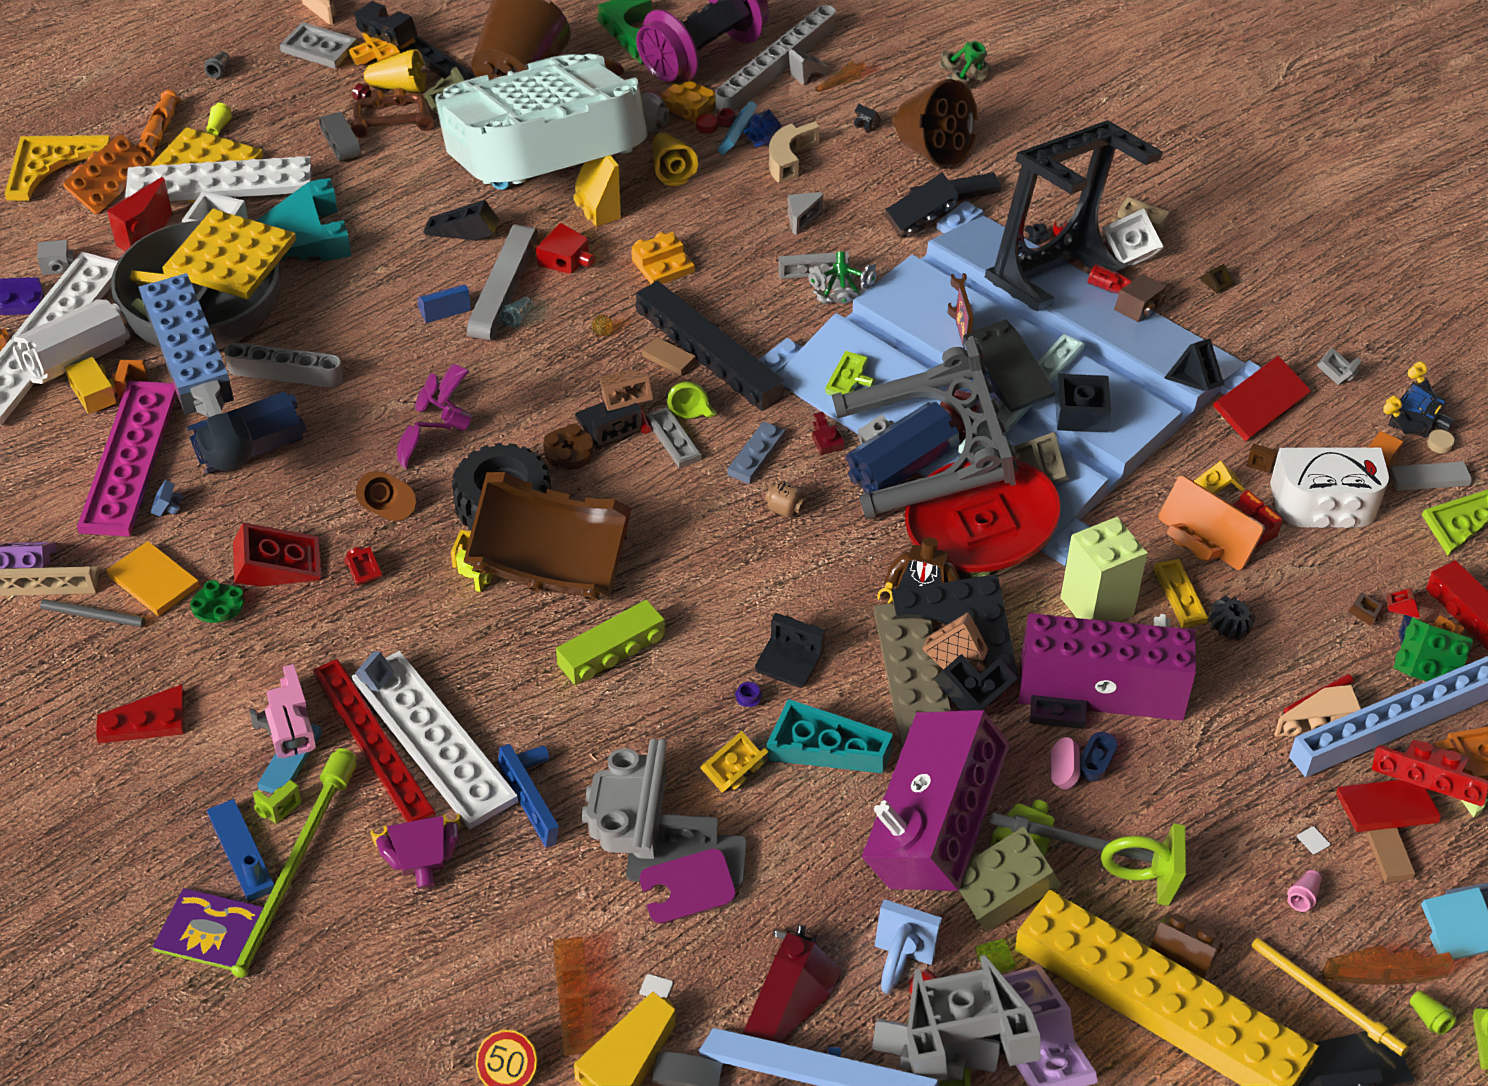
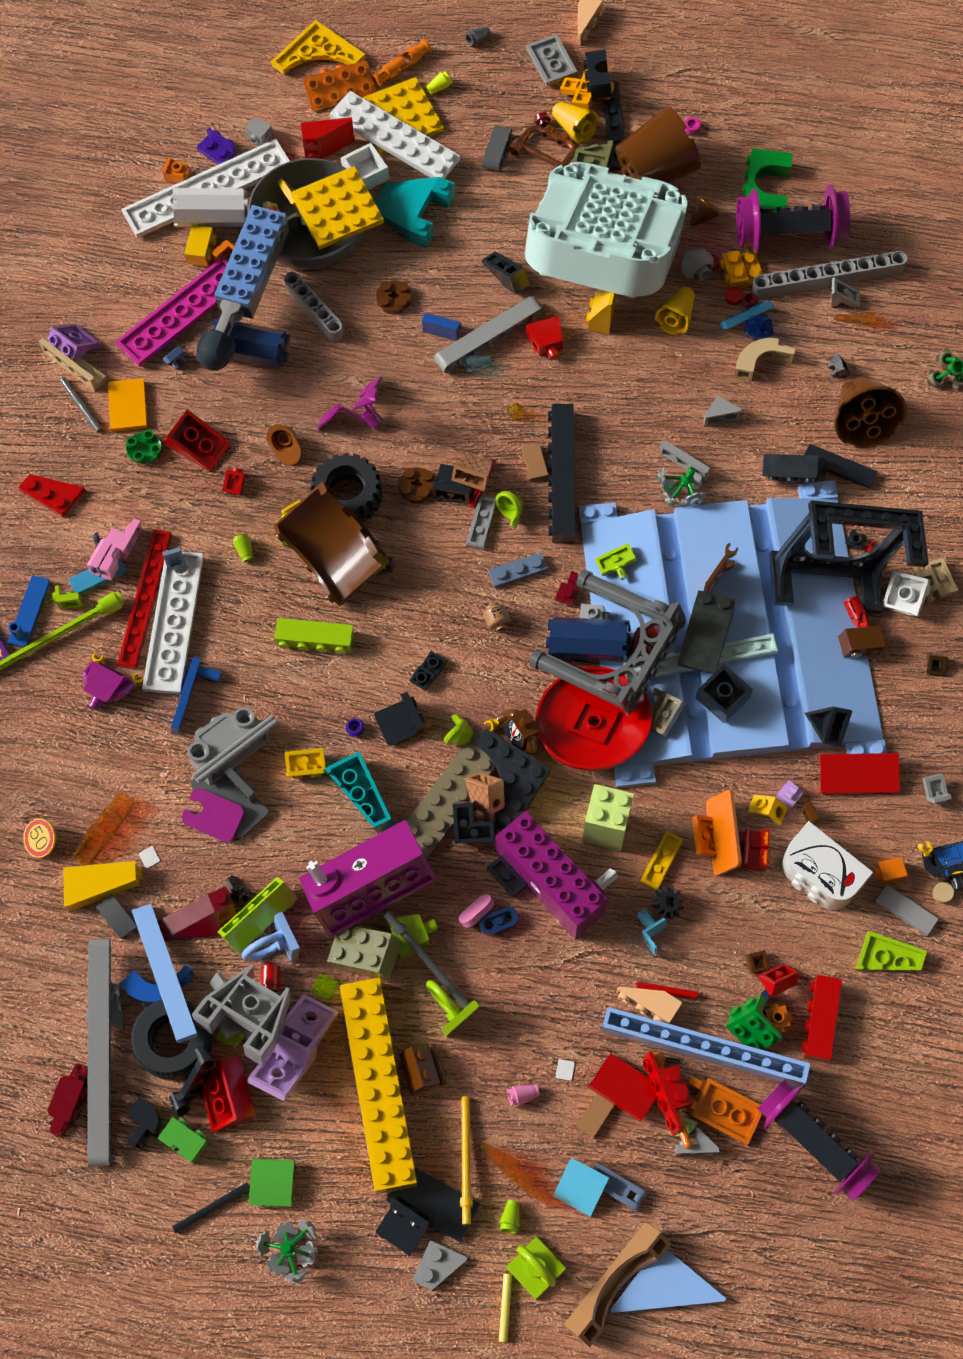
camera: 45 degrees right, 20 degrees up
light orange plate [632,231,695,284] -> none
none -> lime brick [218,877,298,954]
none -> lime cone [233,534,254,563]
none -> reddish brown plate [376,280,412,314]
none -> black slope [409,650,448,691]
none -> lime hat [444,714,474,745]
none -> medium azure bracket [637,909,667,956]
none -> lavender tile [776,780,804,809]

